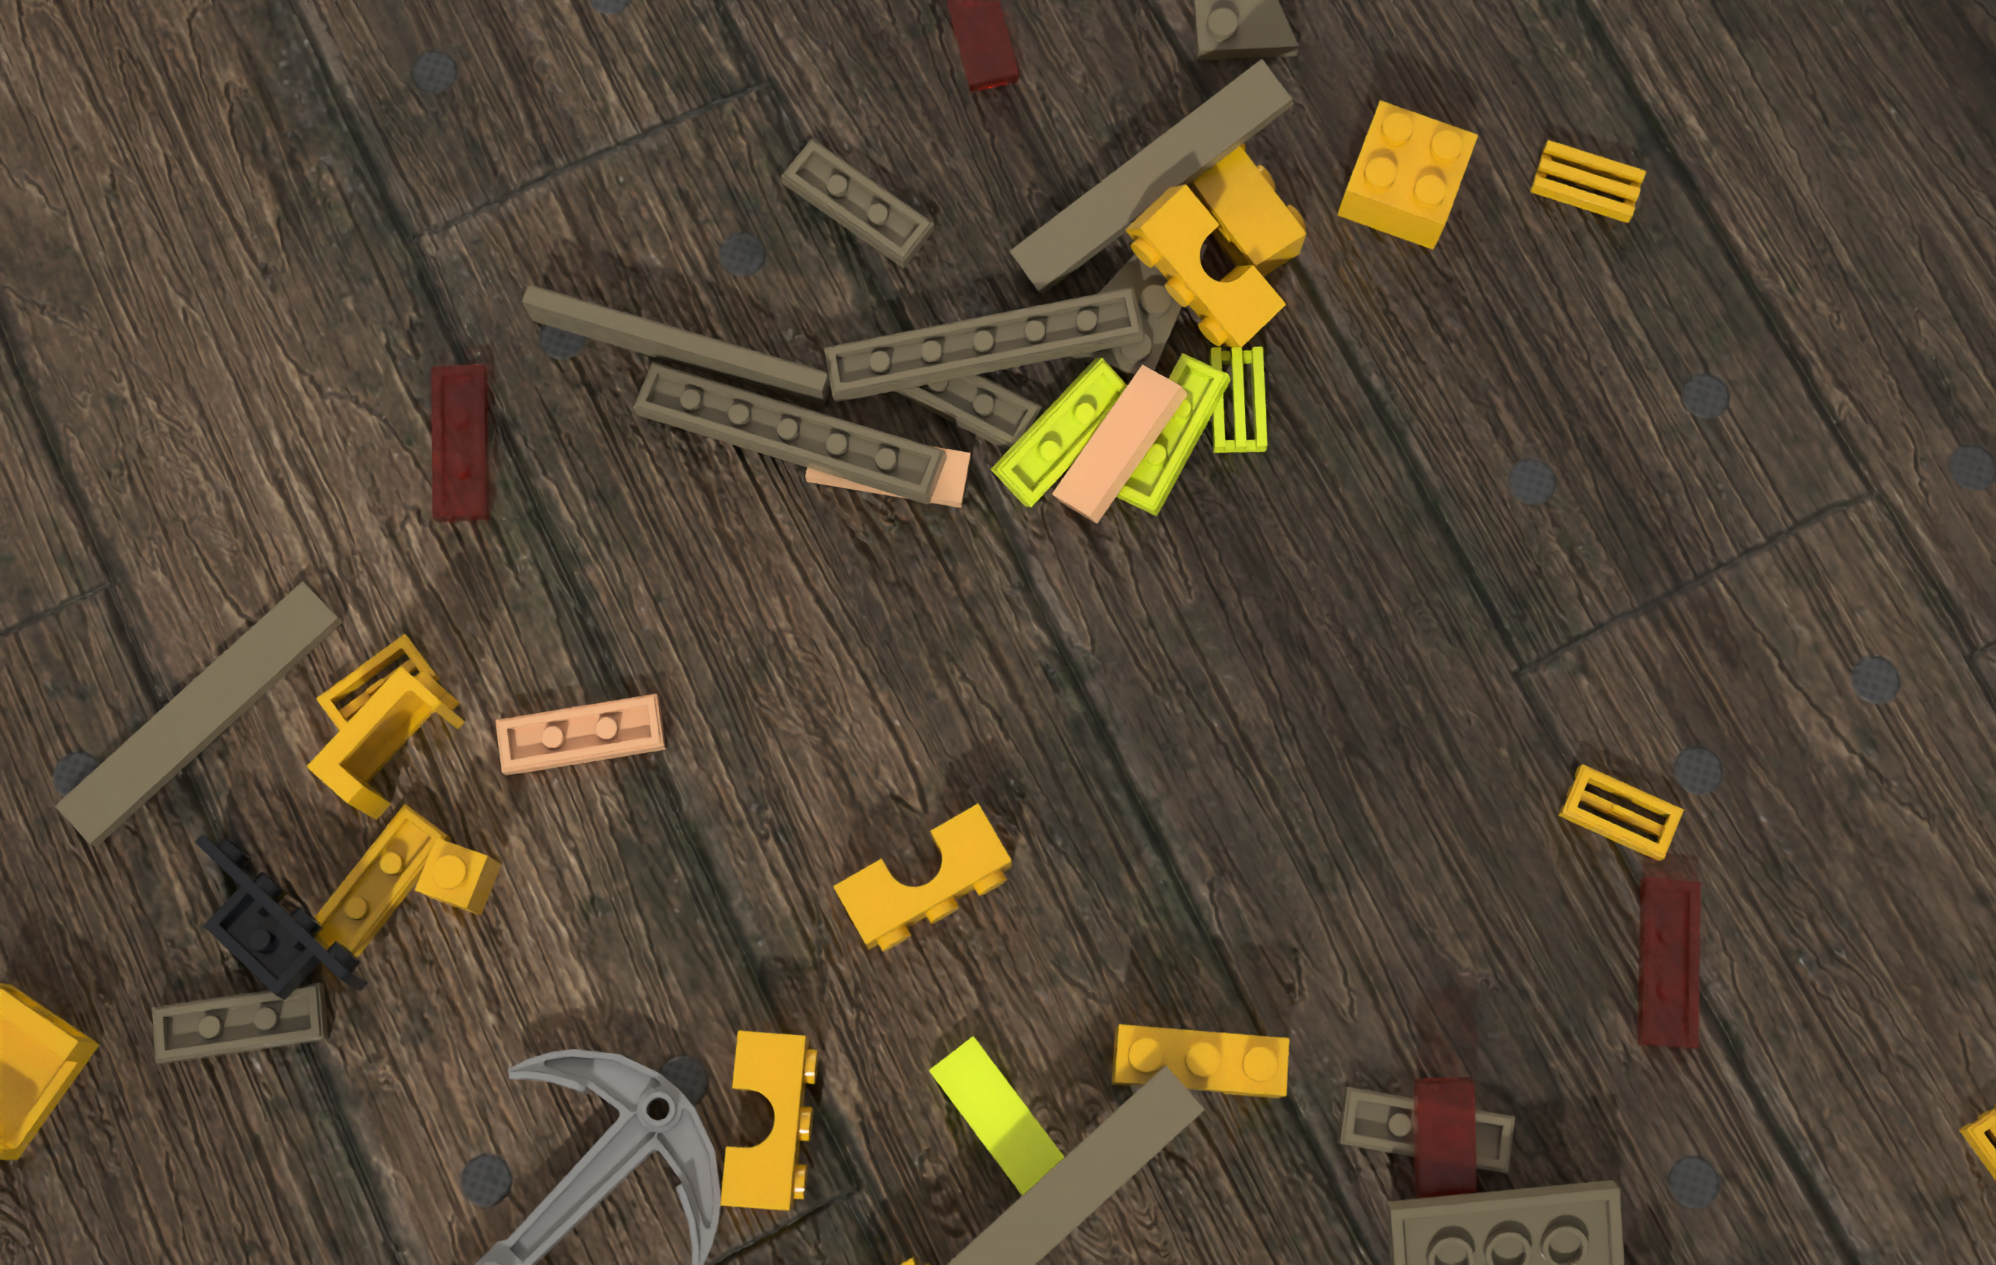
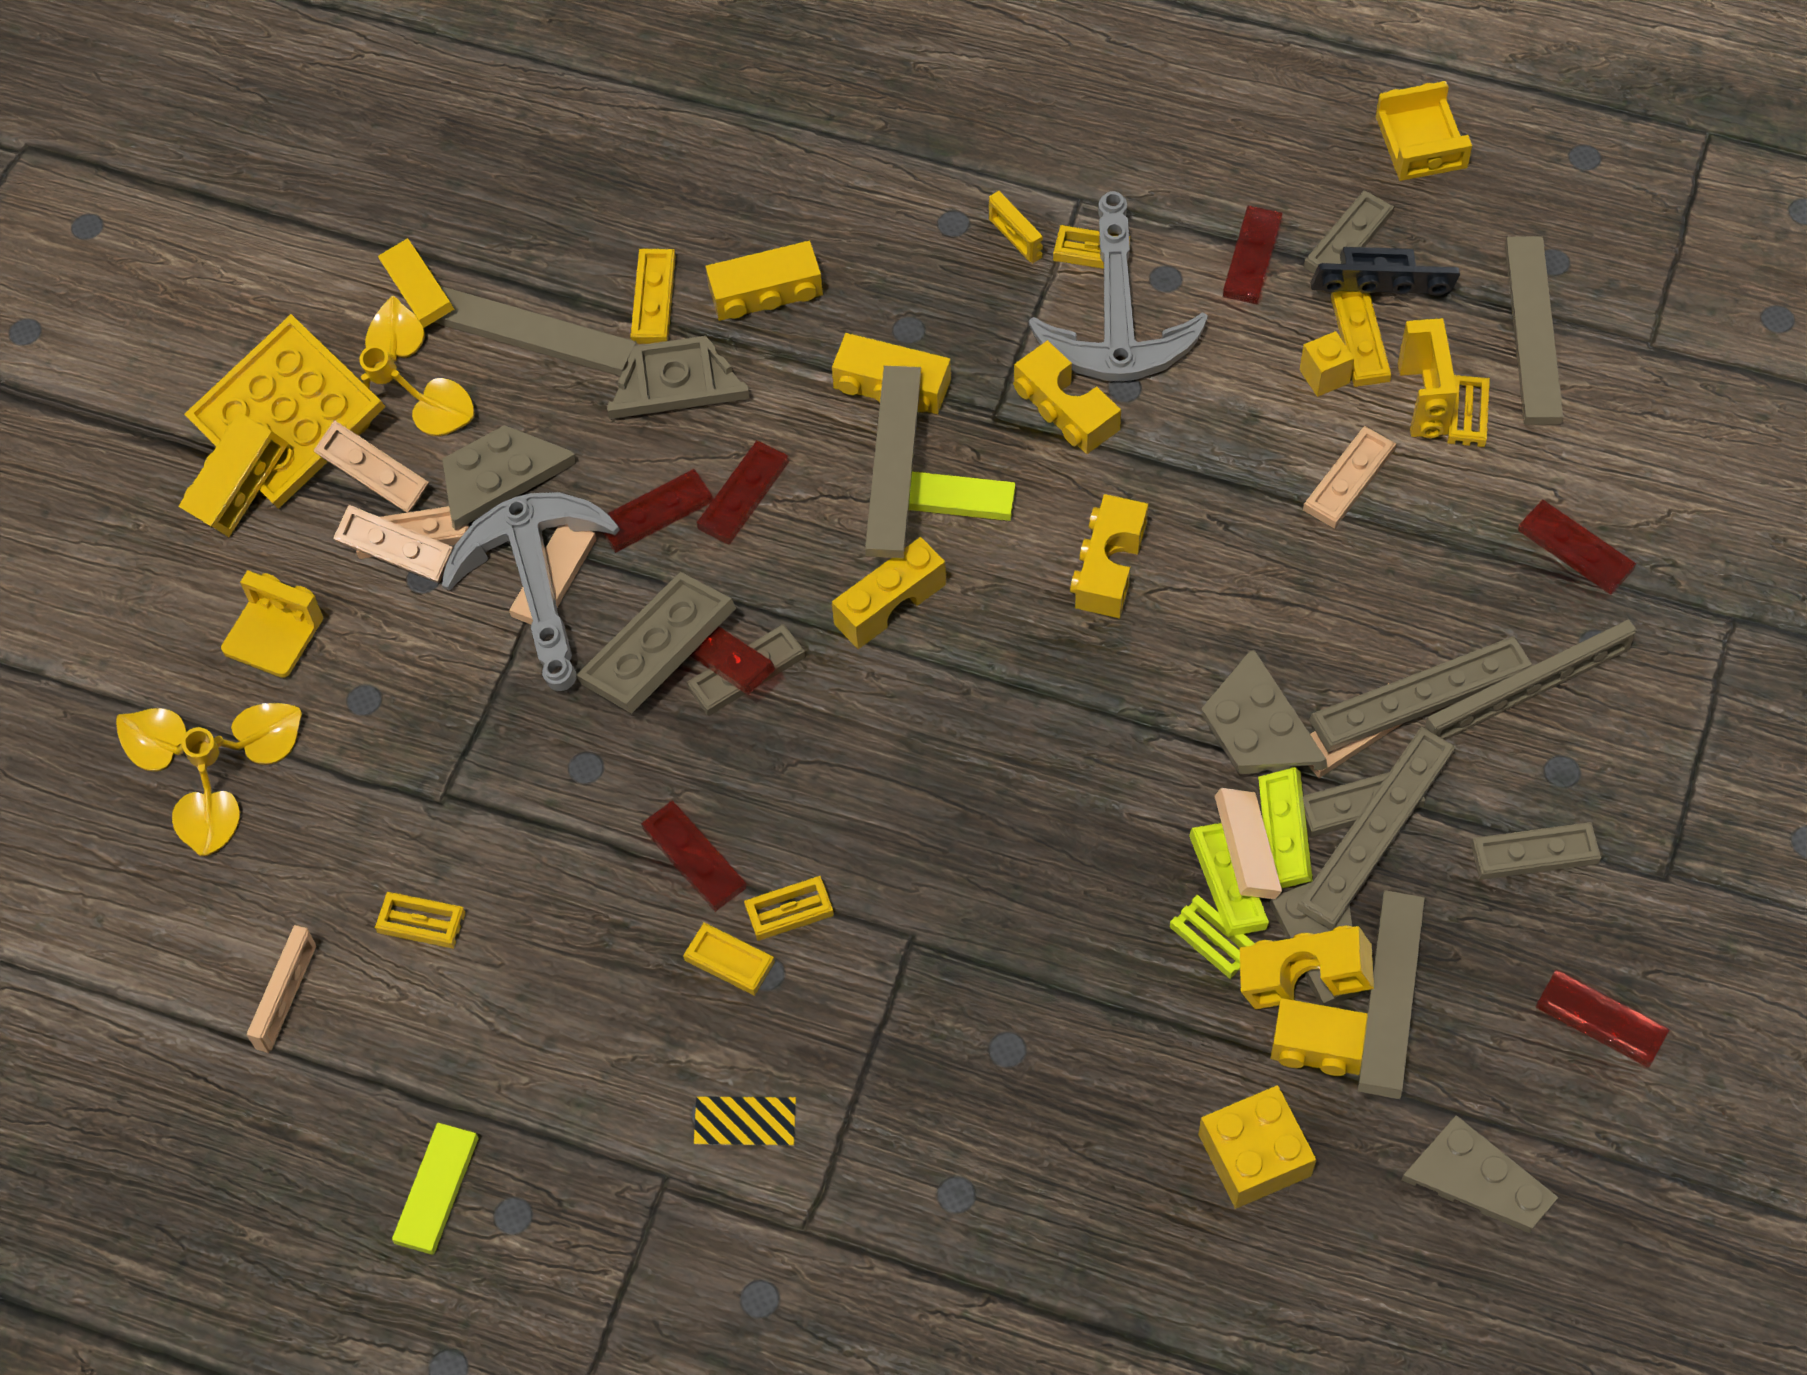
camera: 140 degrees right, 15 degrees down
yellow tile [1530,140,1646,223] -> none
none -> yellow tile [683,922,775,996]
none -> sticker [694,1097,796,1145]
none -> dark tan wing [1201,650,1327,774]
none -> clear red tile [1222,206,1283,305]

